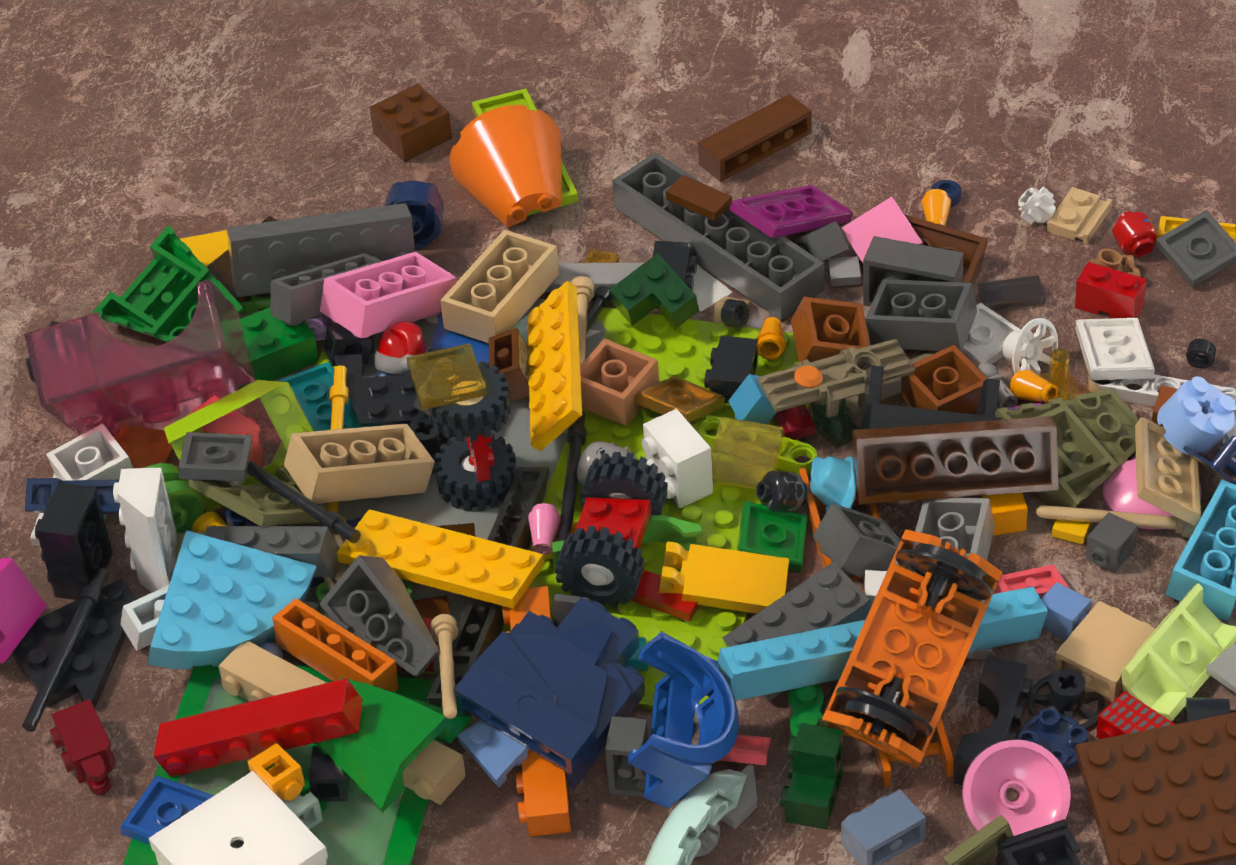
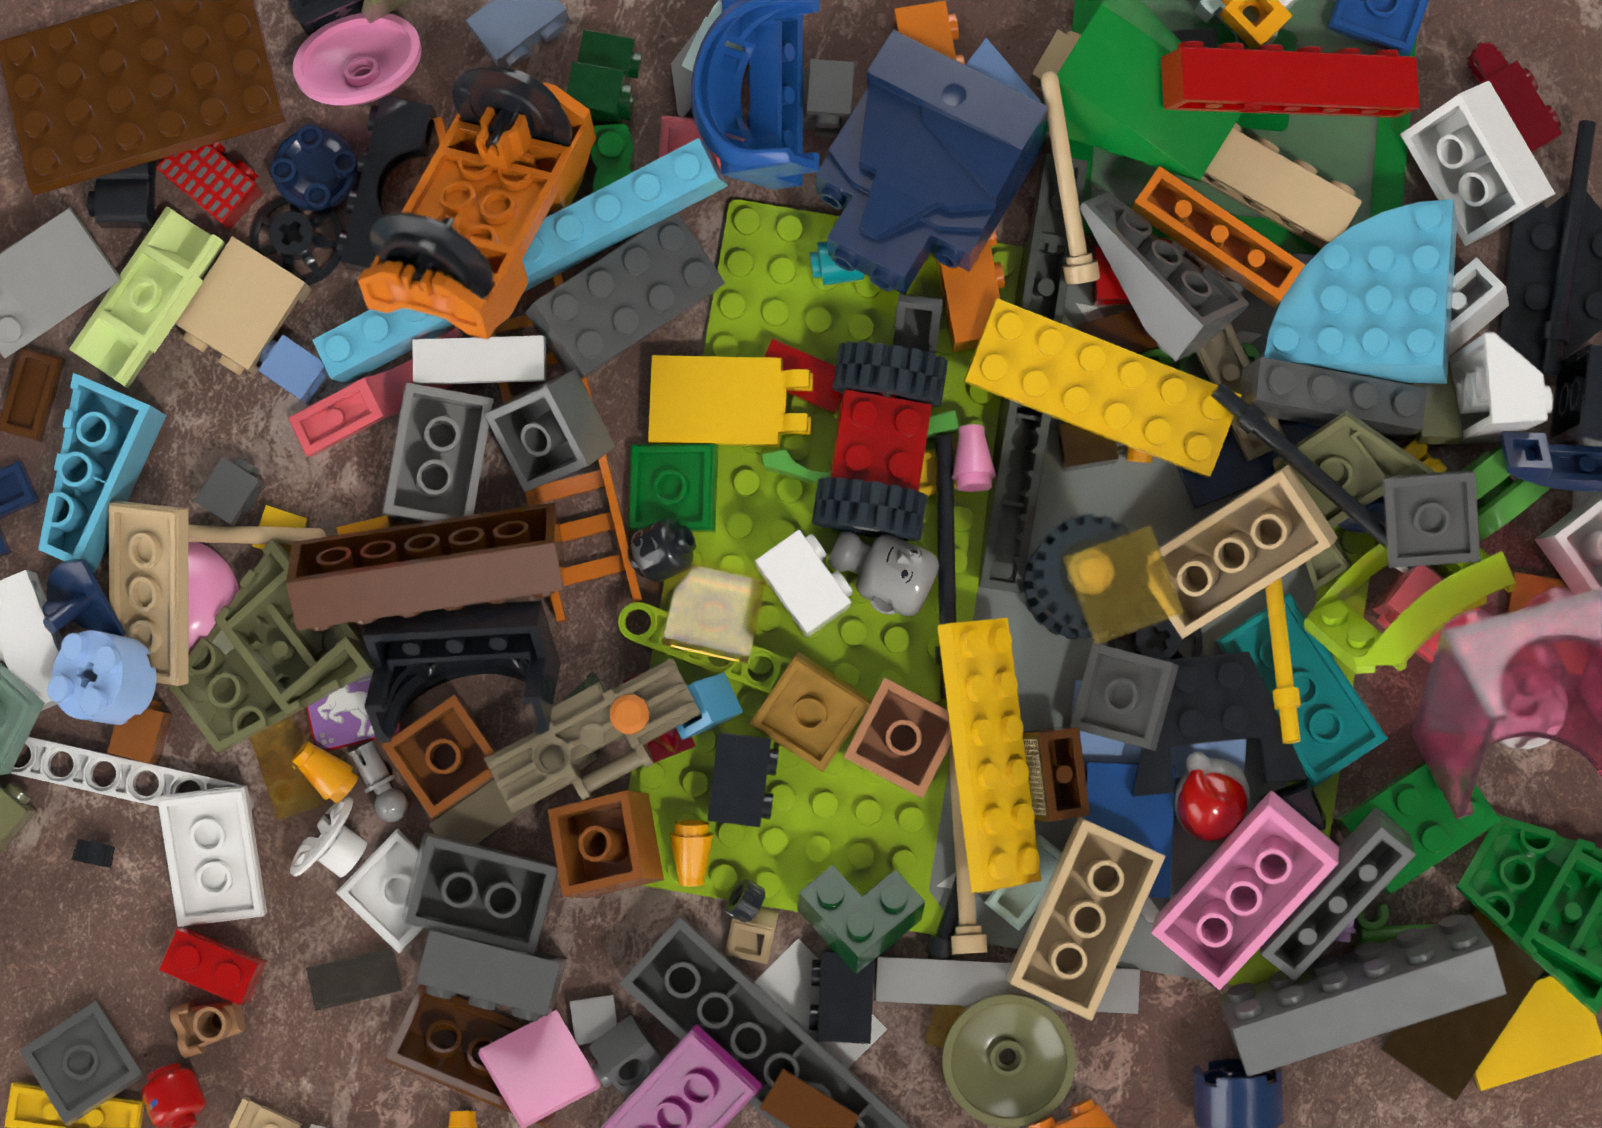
camera: 170 degrees right, 40 degrees up
medium azure piece [810,456,856,512] -> none
none -> olive dish [942,993,1076,1128]
none -> white brick [1400,81,1556,246]

